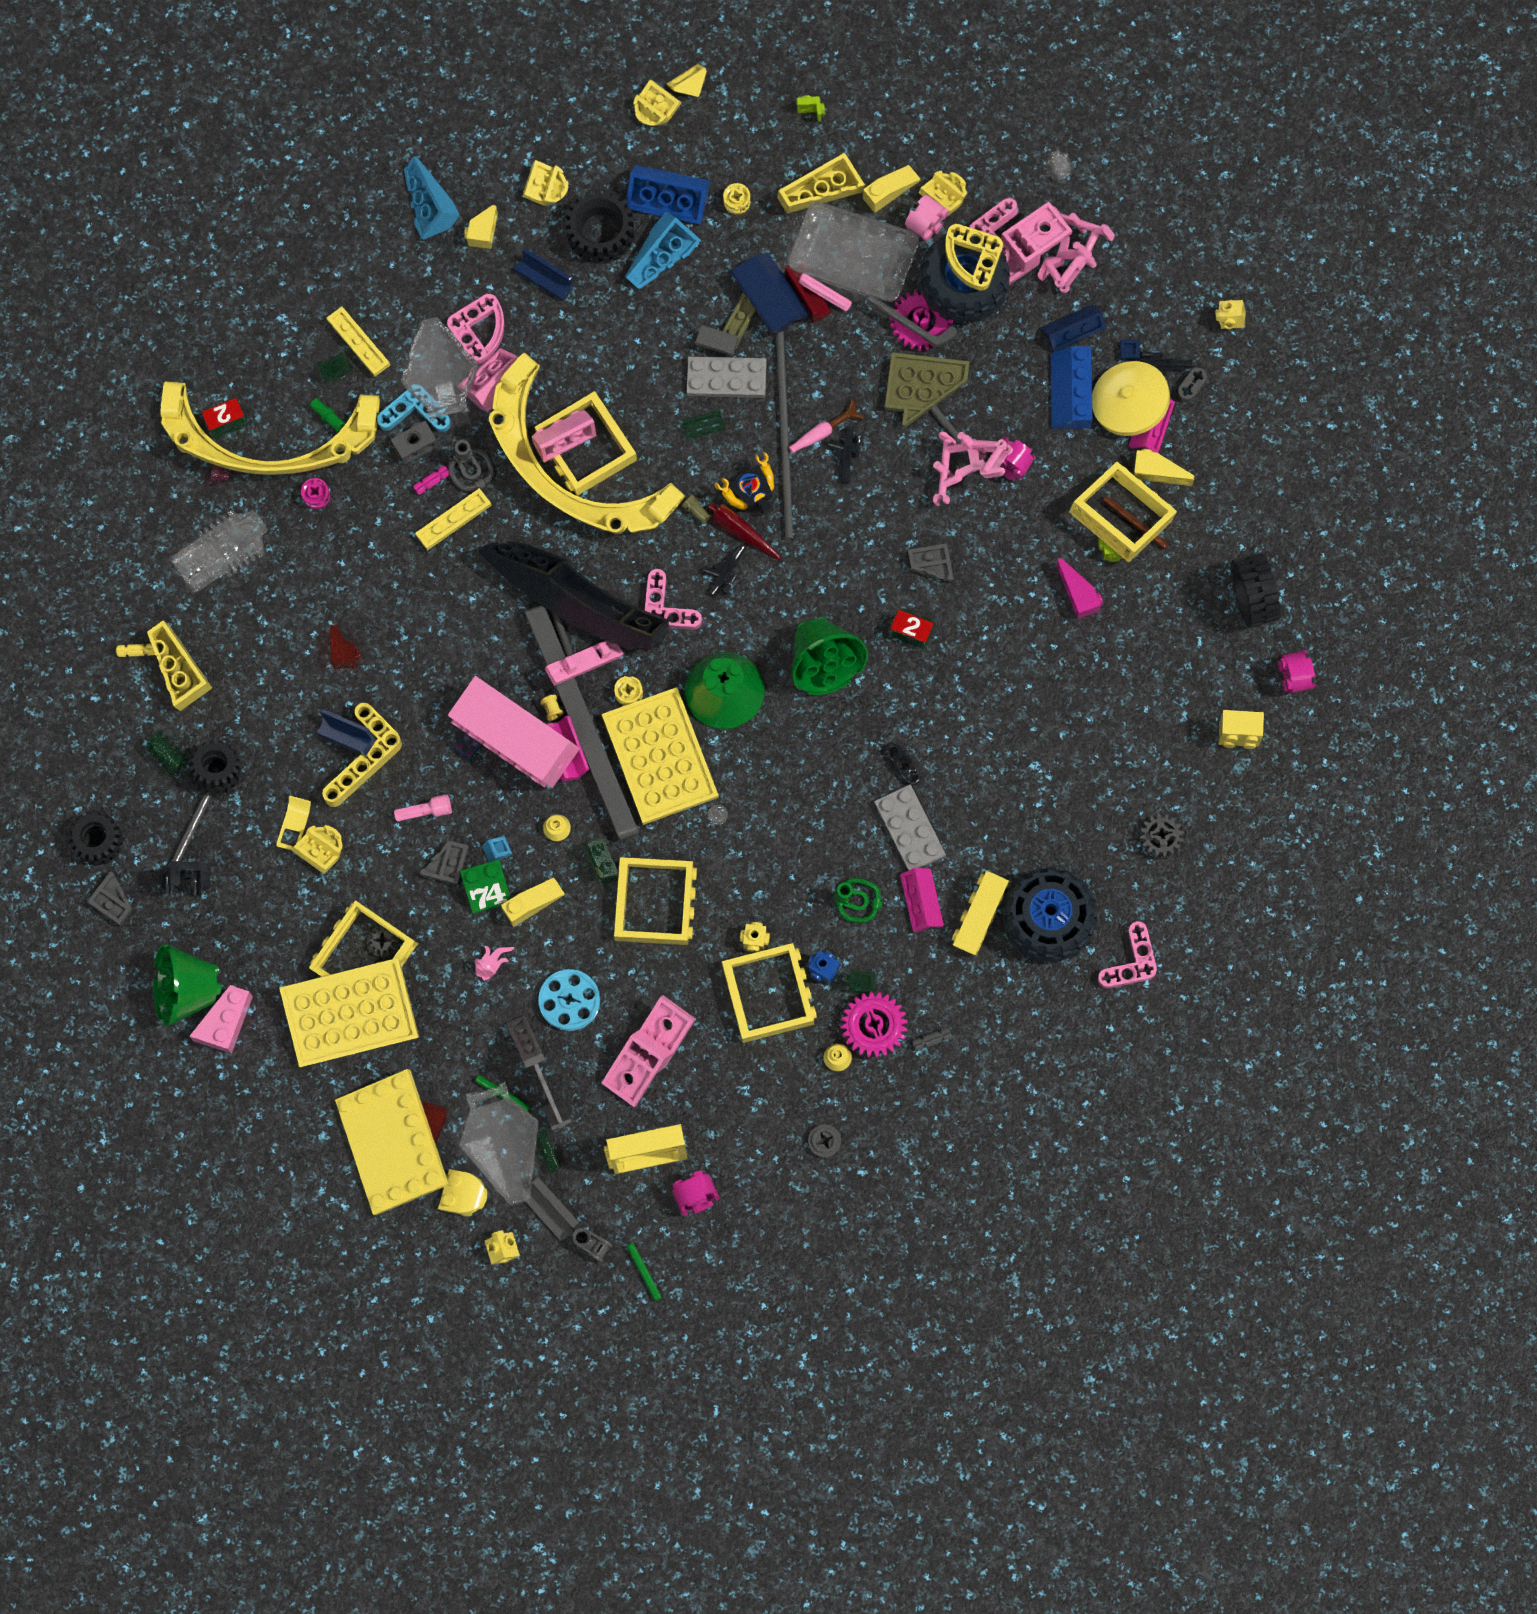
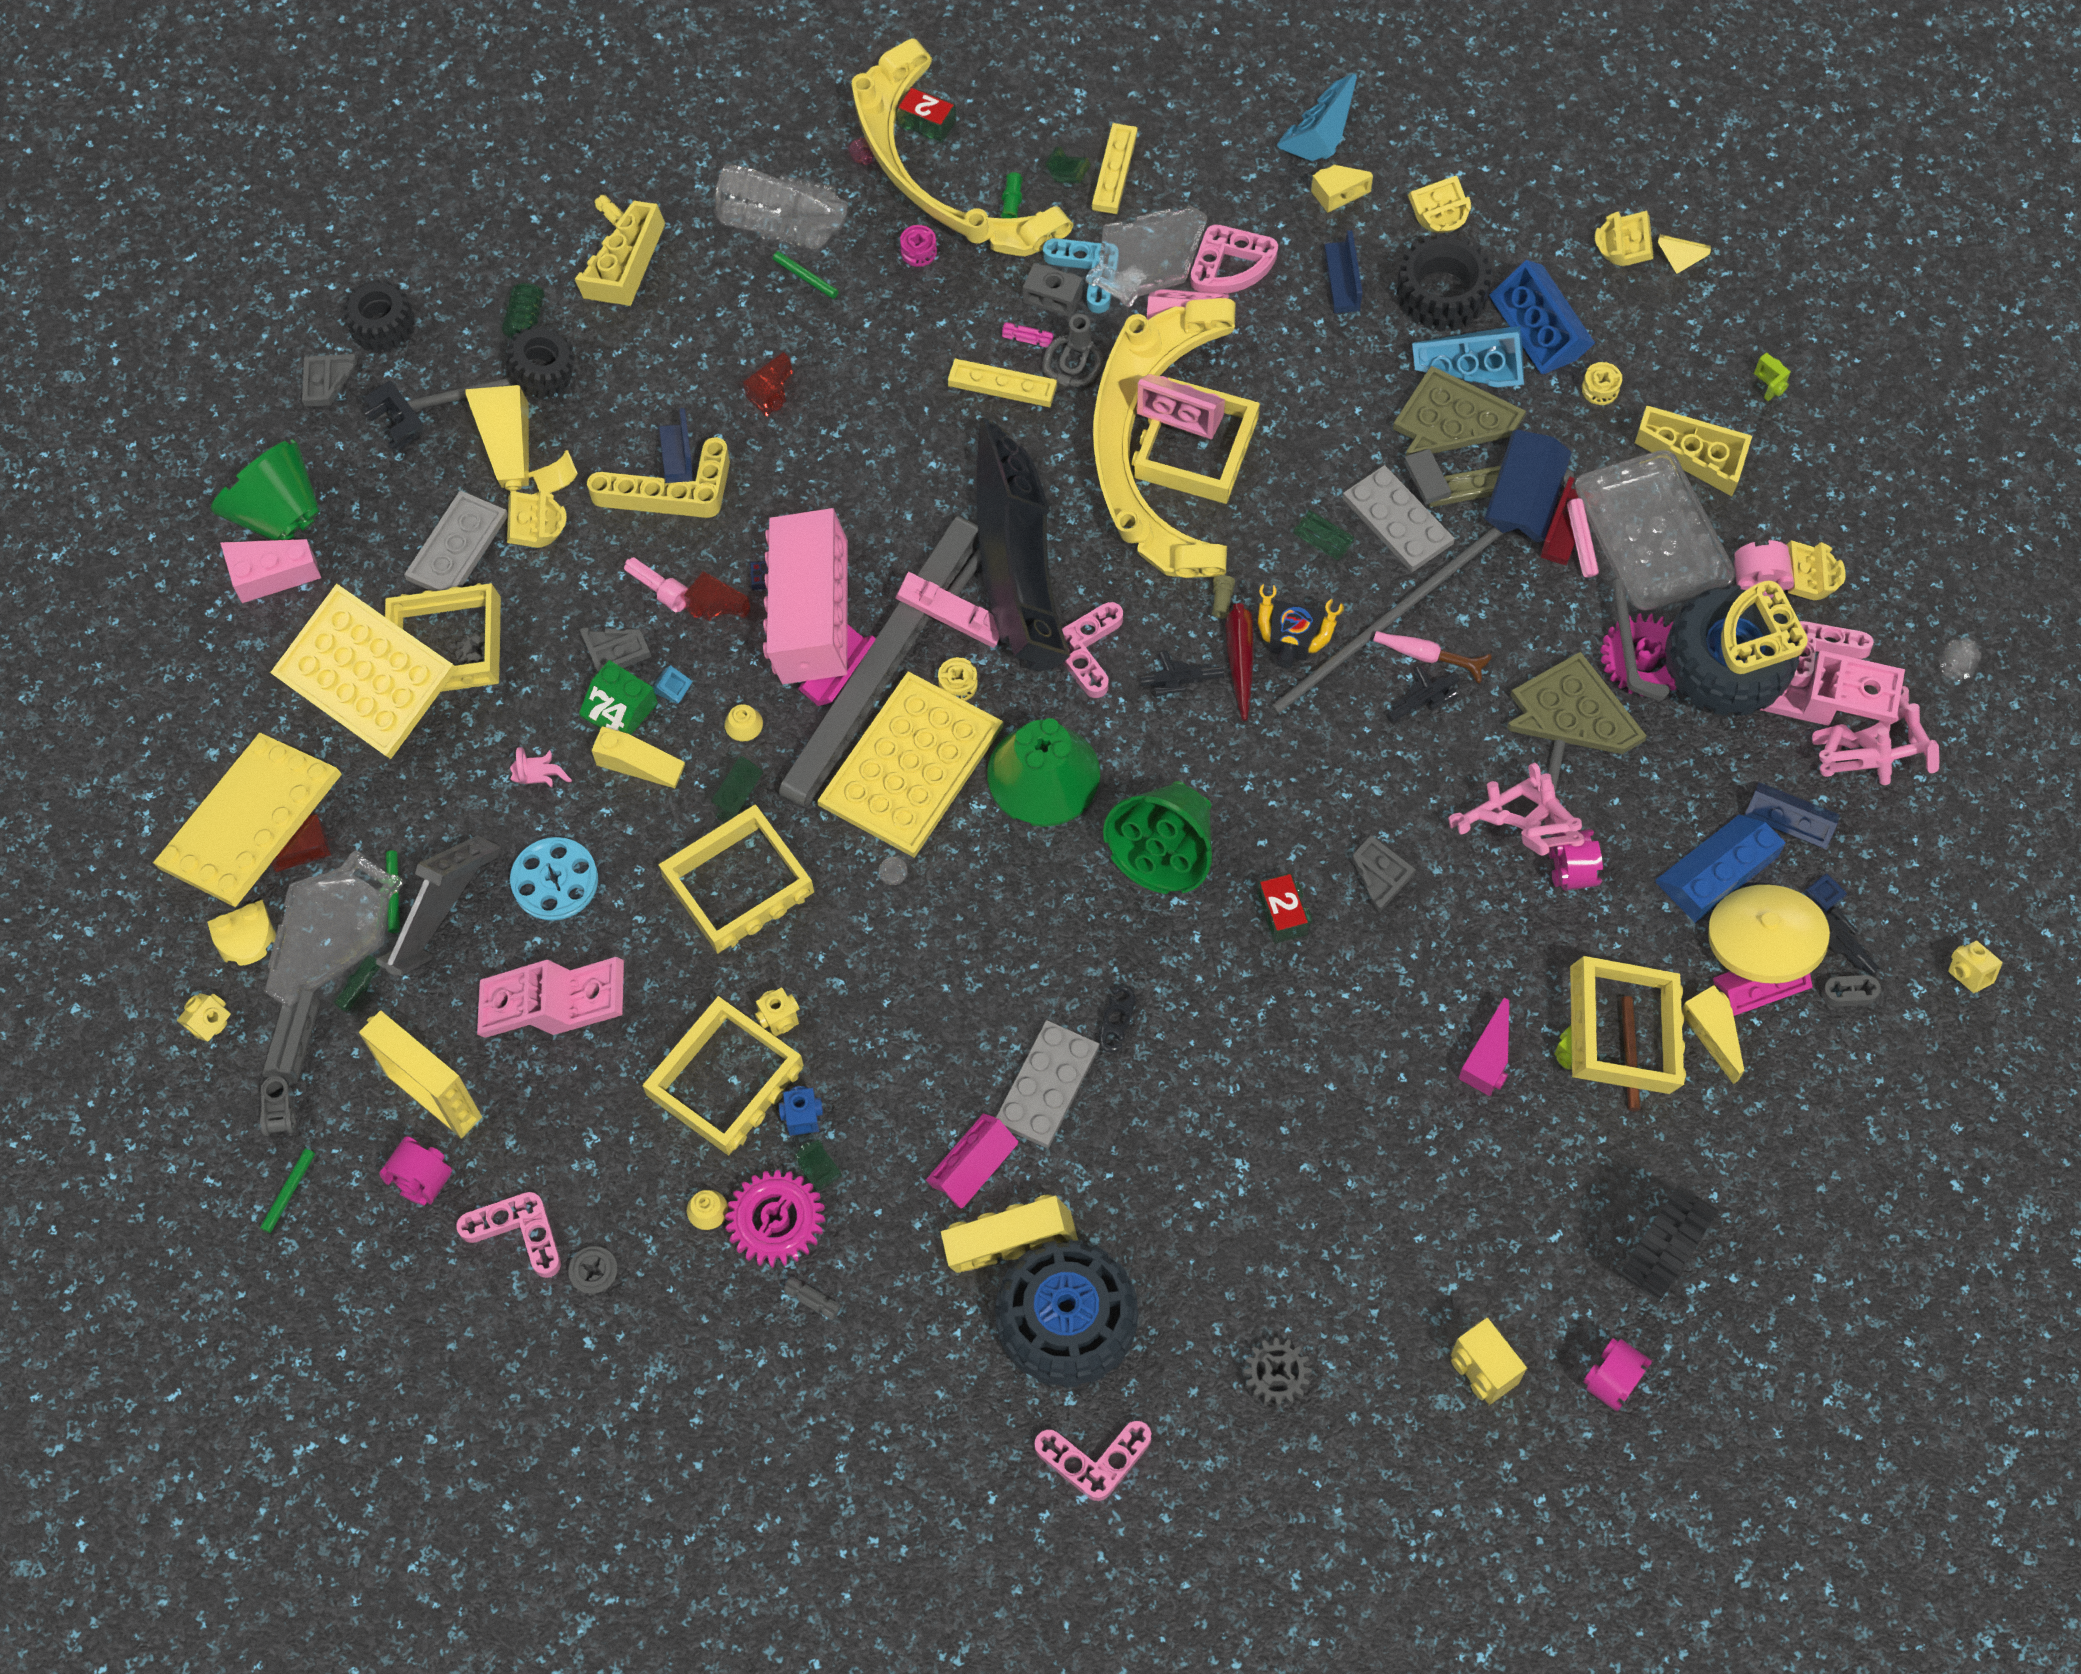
camera: 50 degrees right, 10 degrees down
light yellow bush [540,695,564,721] -> none
green piece [833,877,883,923] -> none
light yellow slope [863,165,921,213] -> none
none -> light grey plate [404,490,508,591]
none -> bright pink beam [457,1192,561,1278]
none -> light yellow slope [466,385,529,491]
none -> clear red arch [684,571,751,621]
none -> green bar [773,251,839,299]
none -> olive wing [1393,366,1526,456]

